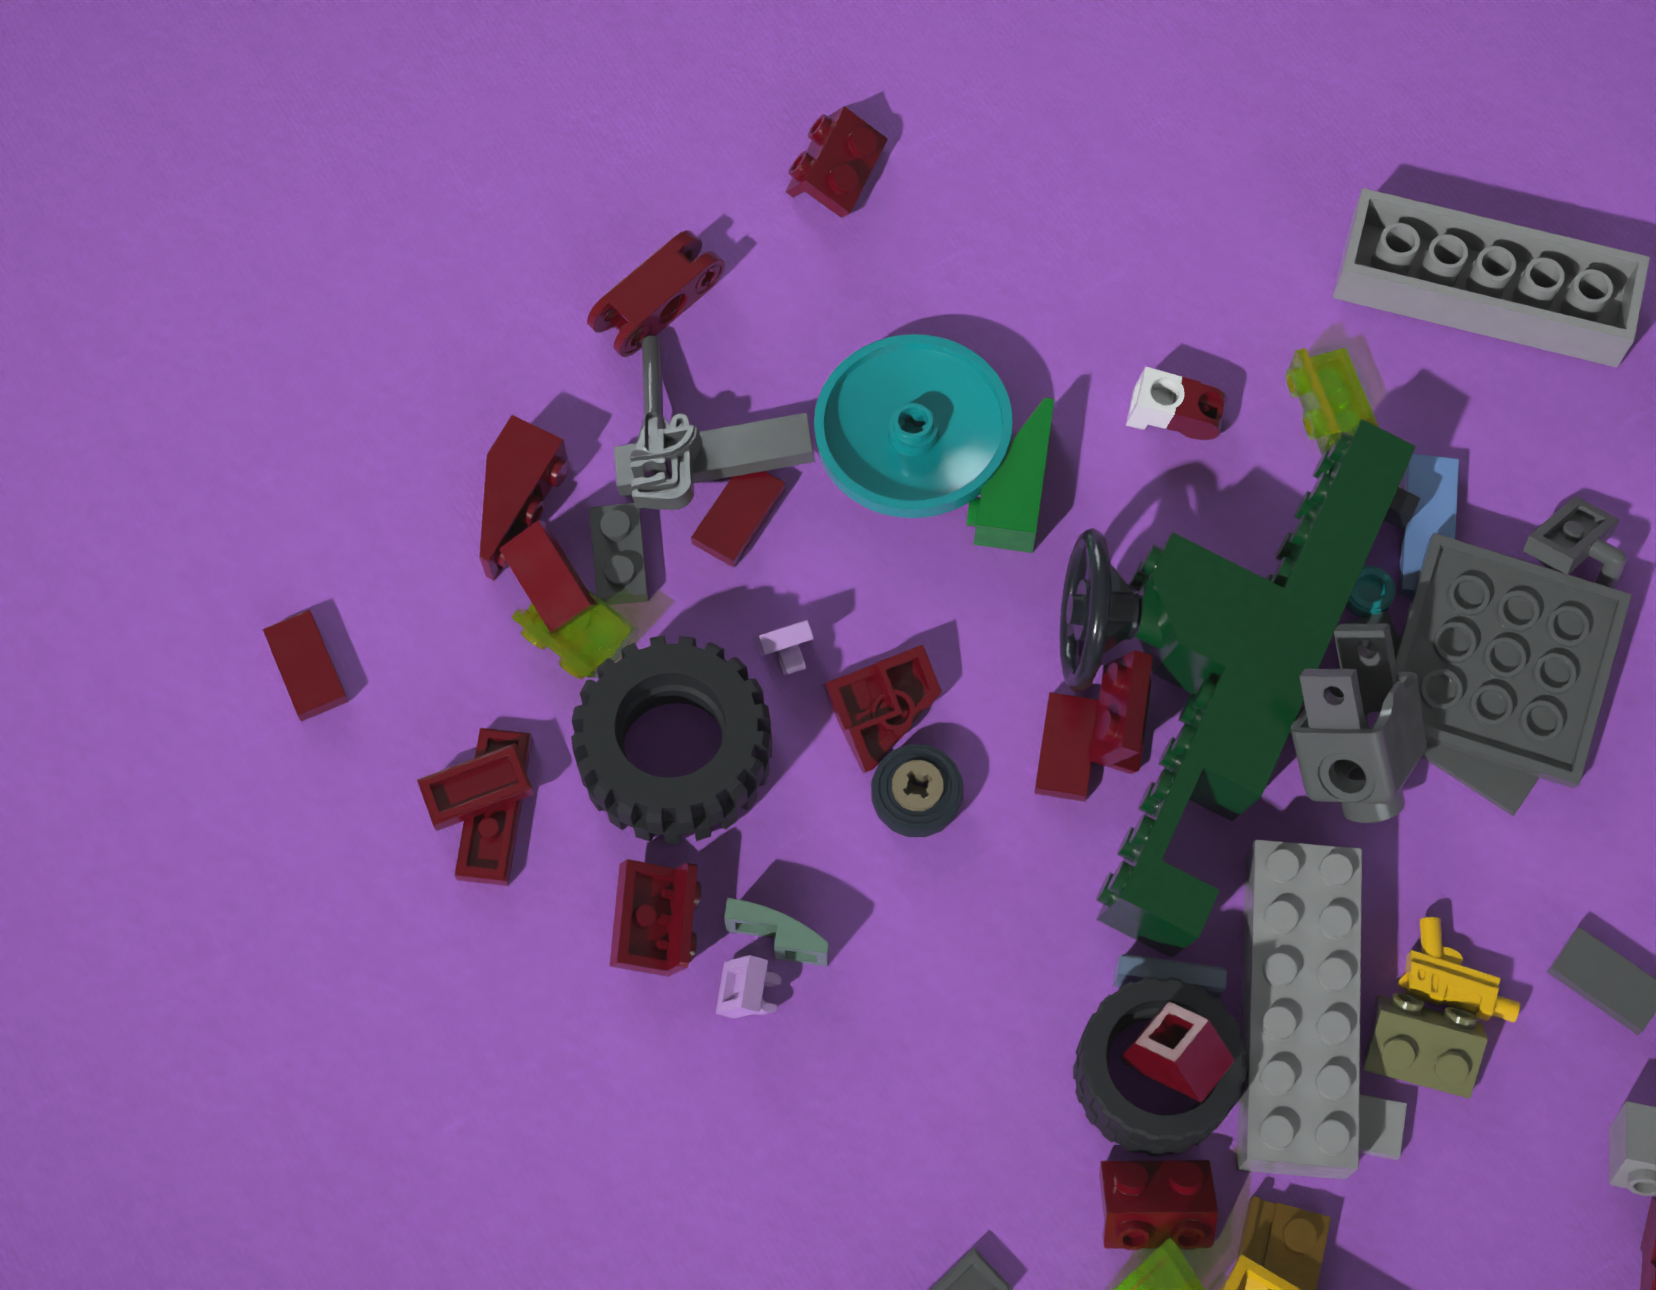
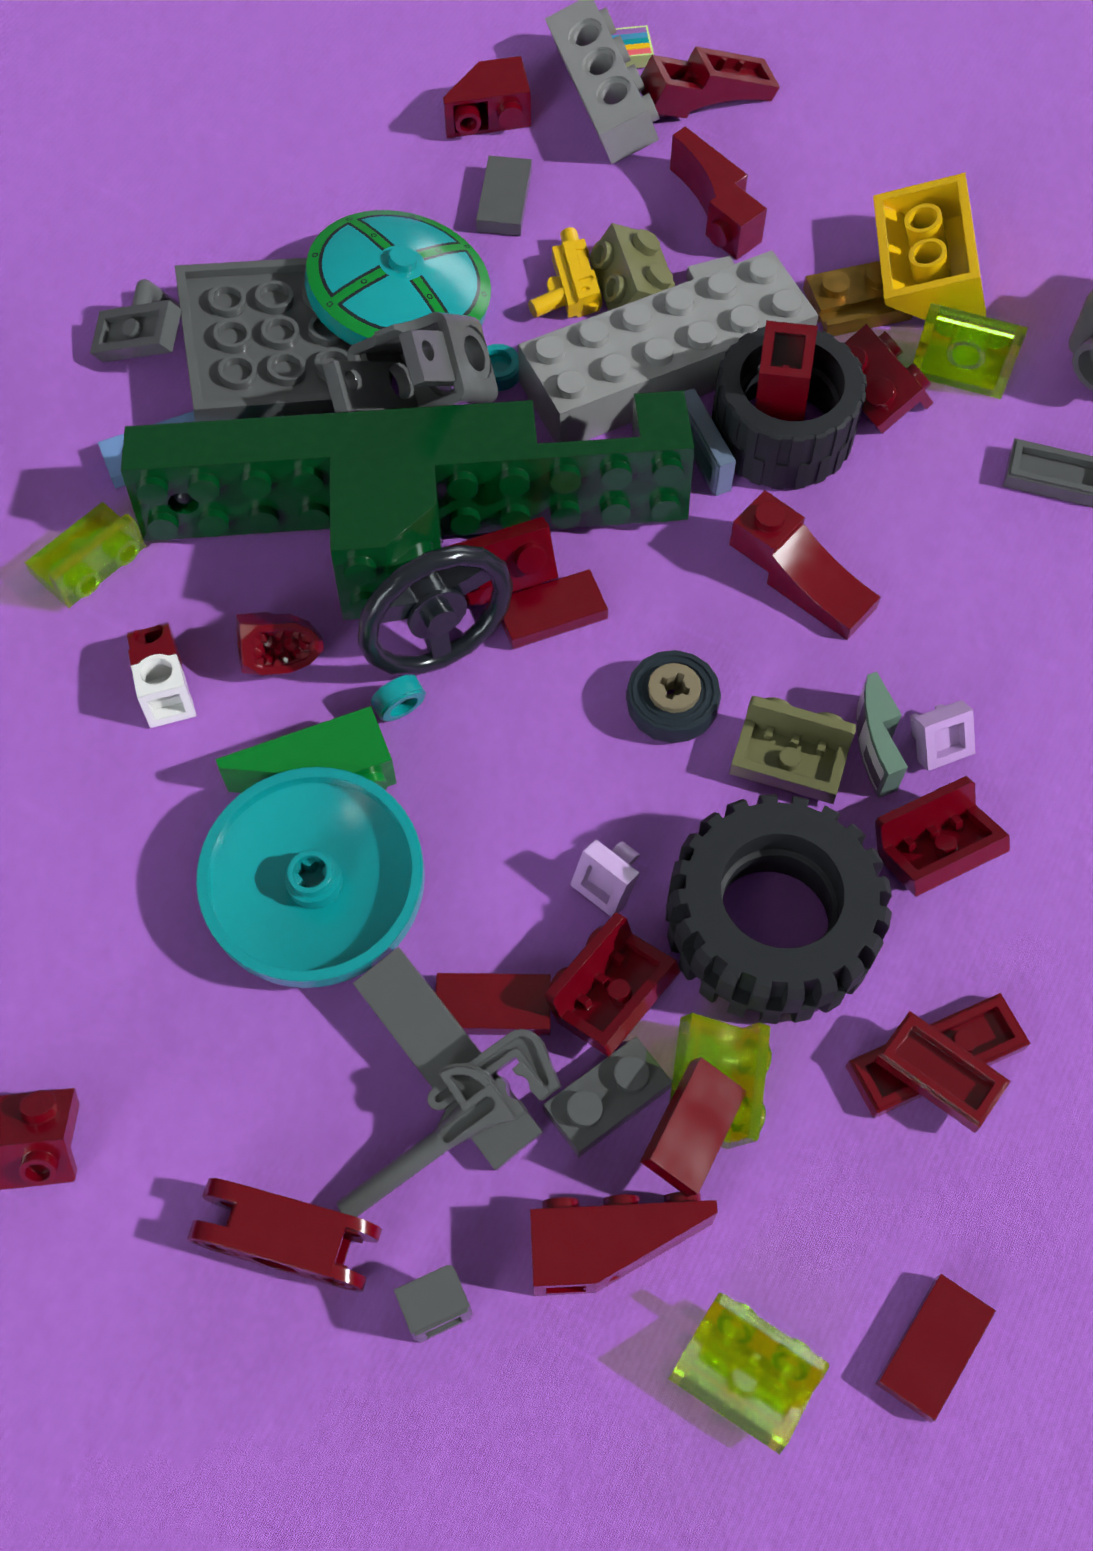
camera: 120 degrees left, 5 degrees down
dark red slope [822,644,942,773] -> none
none -> dark red rock [236,612,324,675]
none -> teal dish [305,210,491,345]
none -> teal tile [371,674,426,721]
none -> dark grey slope [394,1265,473,1343]
none -> teal tile [487,344,519,391]
none -> dark red bracket [545,912,680,1057]
none -> clear neon green bracket [668,1293,829,1455]
none -> dark red slope [670,126,767,260]
none -> dark red slope [729,490,881,640]
none -> olive bracket [729,696,857,804]

